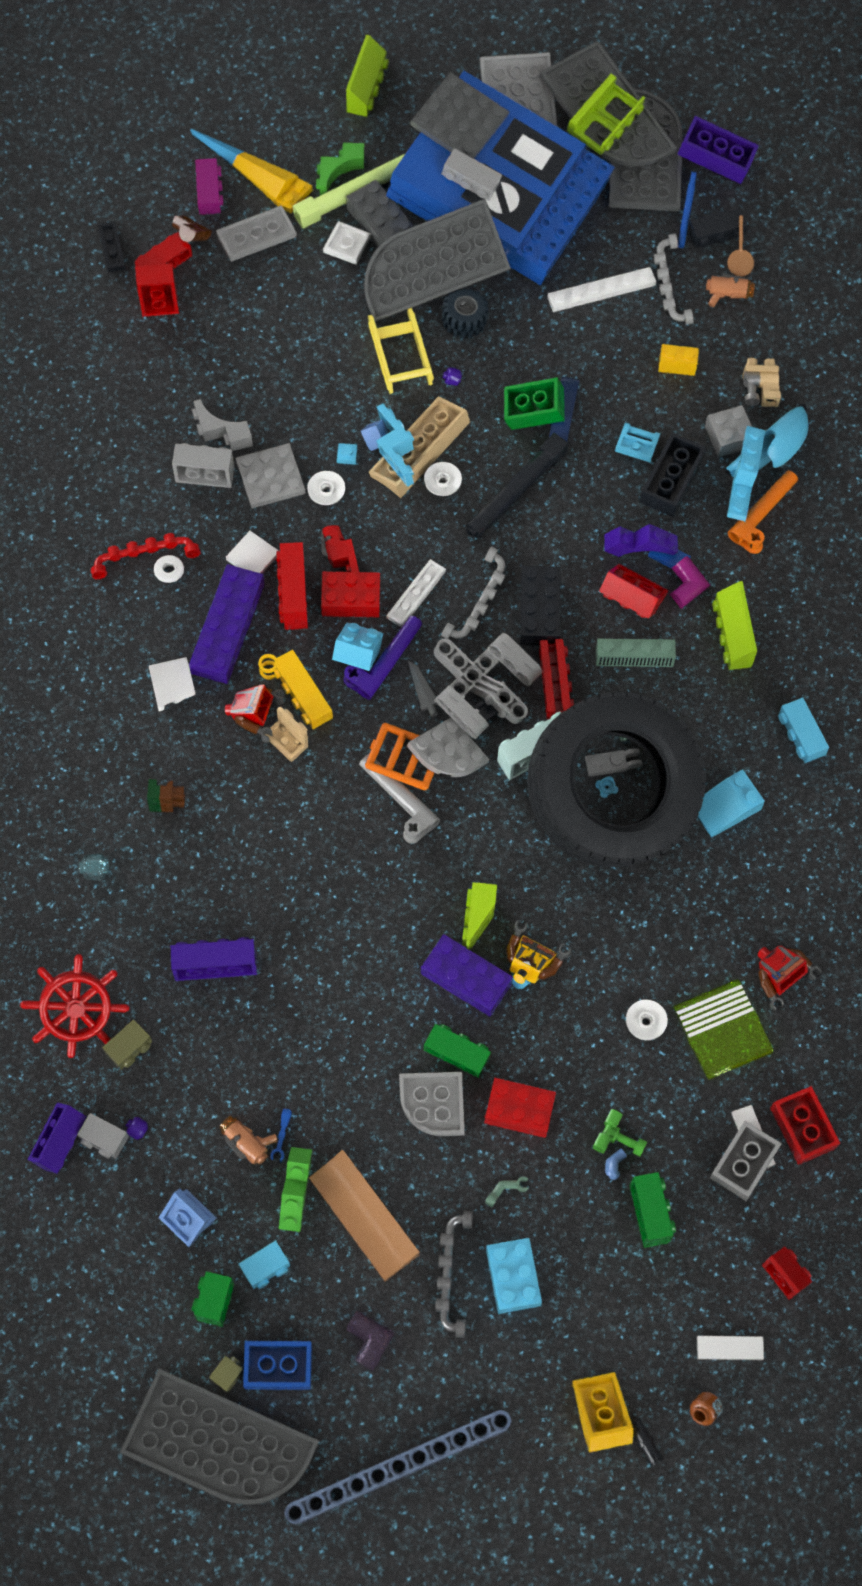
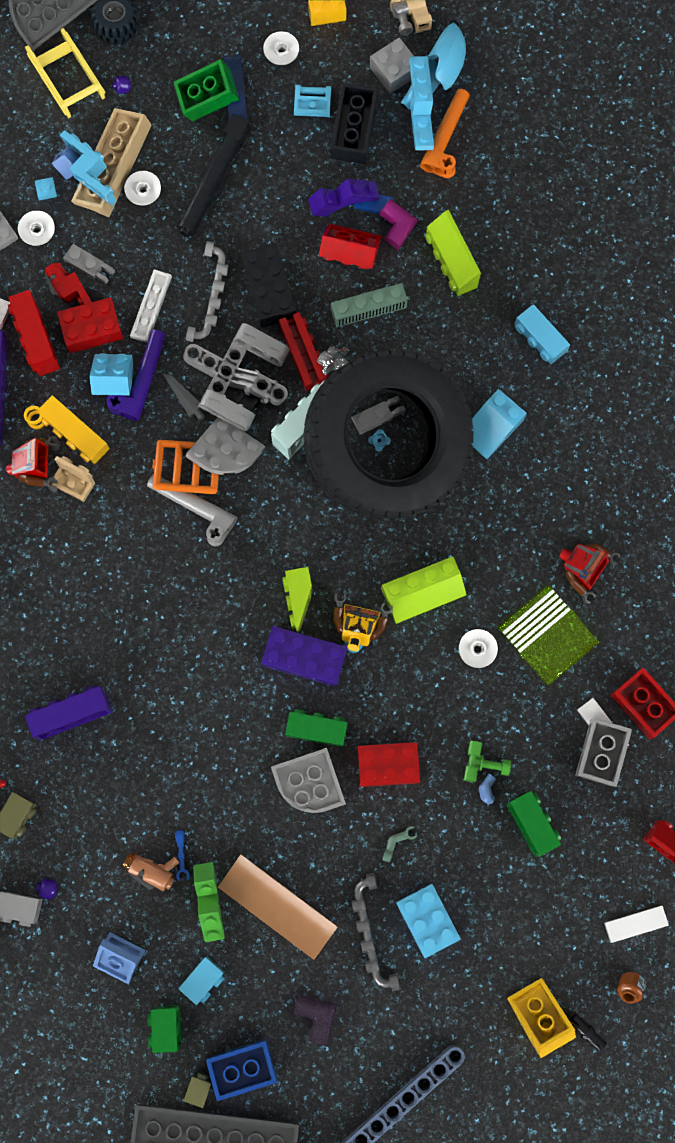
camera: 15 degrees left, 10 degrees up
none -> light grey hinge [63,244,115,284]
none -> white dish [263,32,299,65]
none -> clear hips [317,345,349,375]
none -> lime slope [381,556,467,624]

